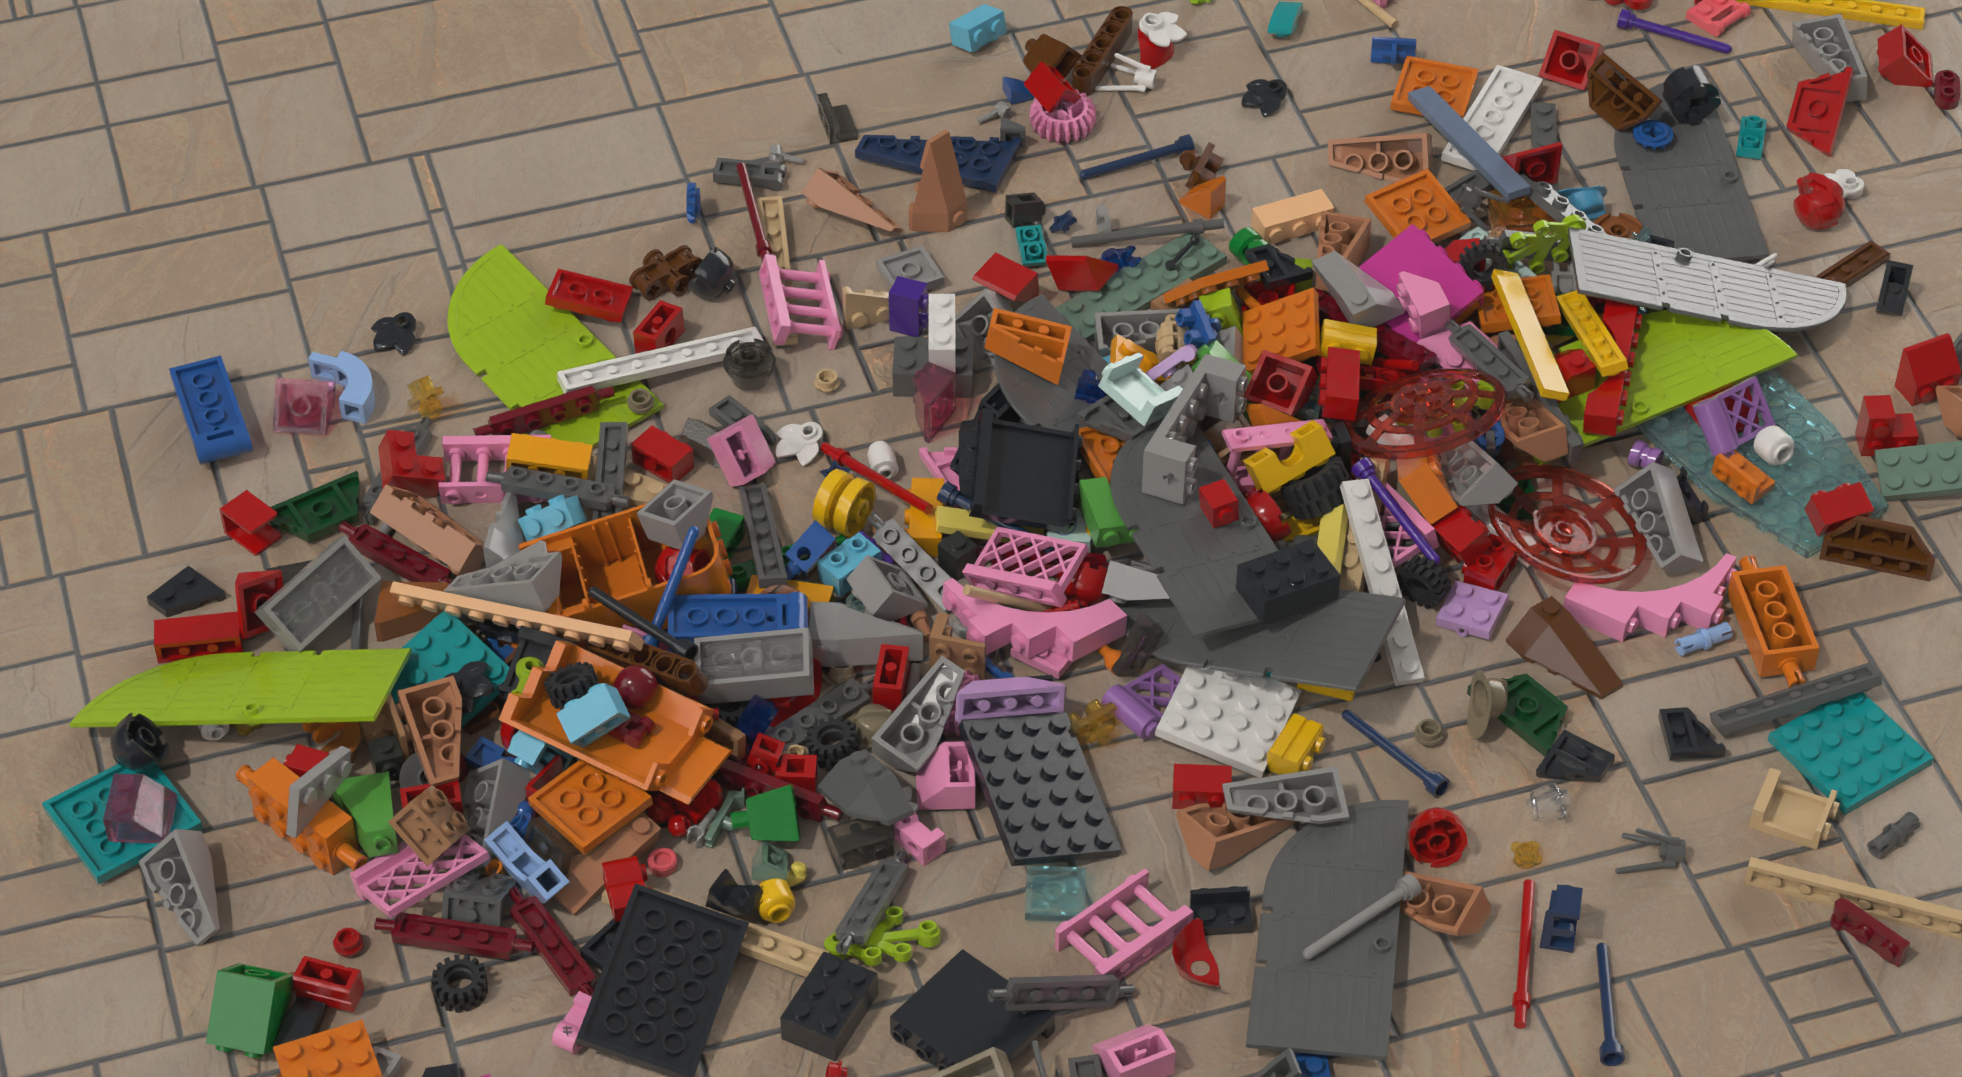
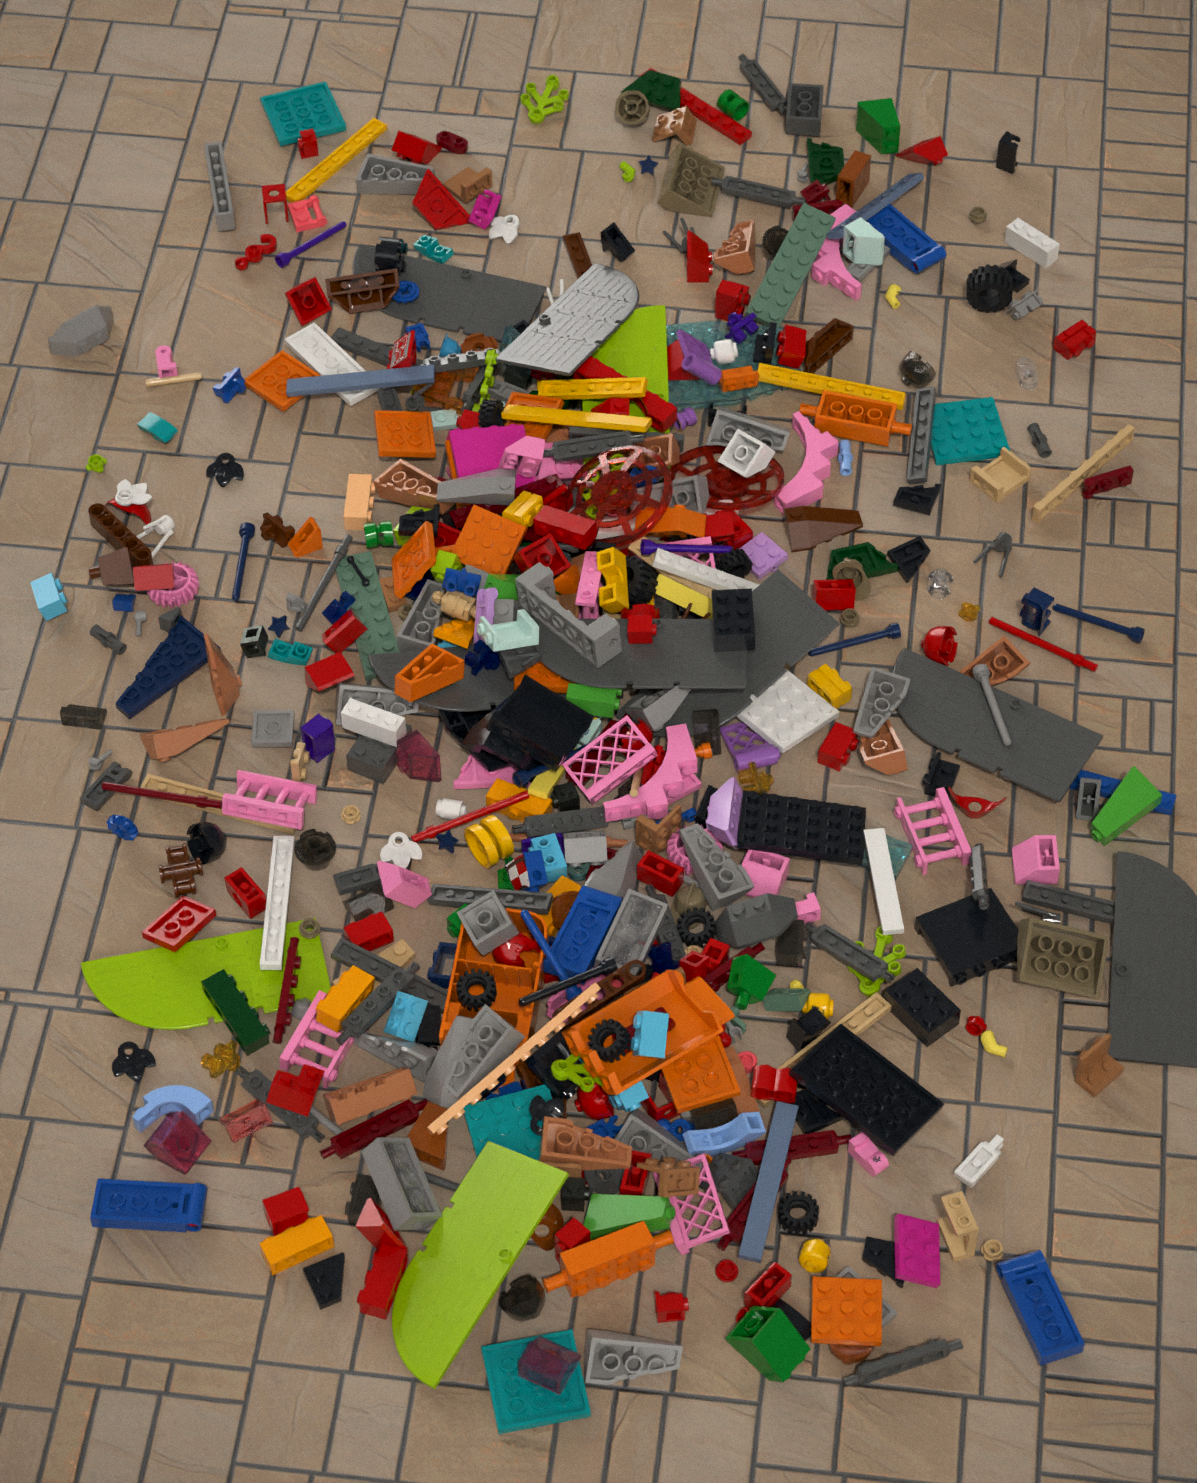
camera: 65 degrees left, 5 degrees up
black cylinder [110,713,169,772] -> none
dark green wing [269,471,360,542] -> none
light grey wing [286,746,352,839] -> none
dark red hair [614,665,658,709] -> none
nougat wedge [1327,133,1433,182] -> none
red helmet [1793,173,1845,230] -> none
none -> dark grey pin [90,624,127,655]
none -> dark green brick [201,969,270,1056]
none -> clear red panel [219,1099,273,1143]
none -> light orange brick [259,1215,334,1276]
none -> blue plate [405,323,430,352]
none -> medium nougat bracket [443,167,492,203]
none -> black tyre [456,969,497,1012]
none -> dark pink hinge [468,190,502,230]
none -> clear smoke cylinder [499,1275,546,1322]
none -> red brick [654,1291,689,1323]
none -> white slope [718,429,775,478]
none -> dark purple hips [724,312,759,344]
none -> sand blue tile [738,1101,799,1263]
none -> black bracket [753,322,777,365]
none -> yellow tile [758,363,906,410]
none -> yellow head [799,1239,831,1273]
none -> red brick [812,579,856,611]
none -> white tile [864,828,904,935]
none -> clear smoke cylinder [899,351,936,388]

